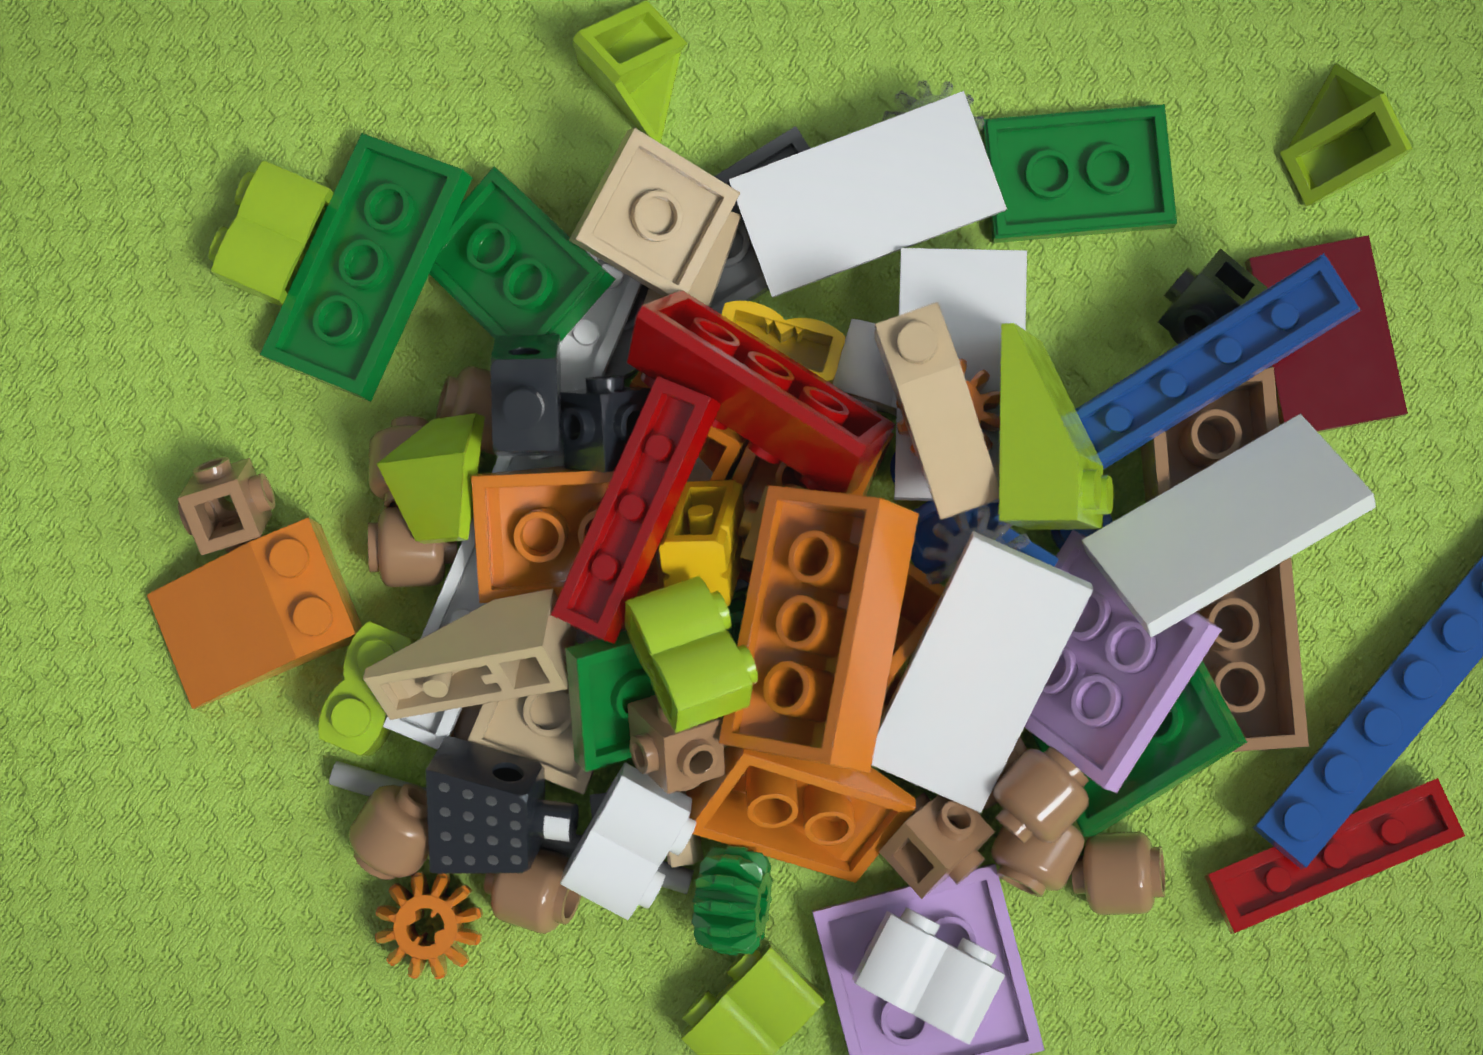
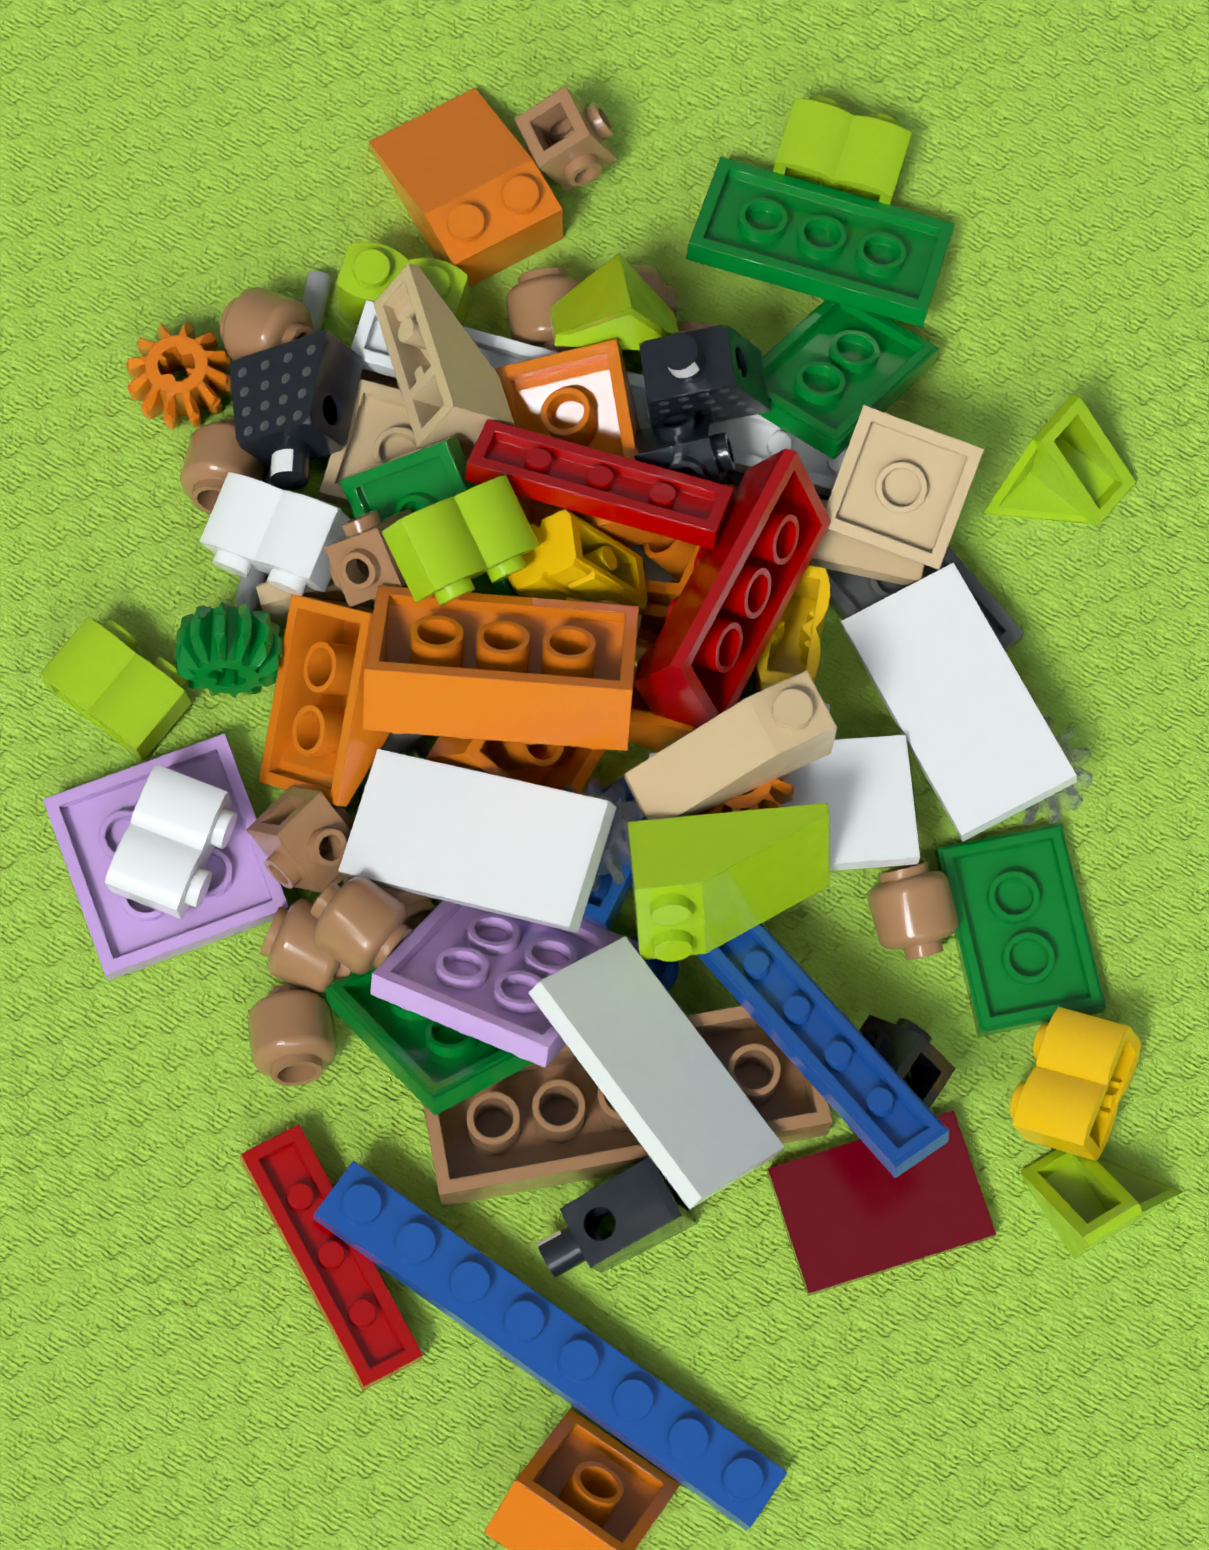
camera: 85 degrees right, 10 degrees down
none -> black torso [537,1157,697,1278]
none -> medium nougat head [868,861,959,960]
none -> yellow brick [1010,1007,1142,1161]

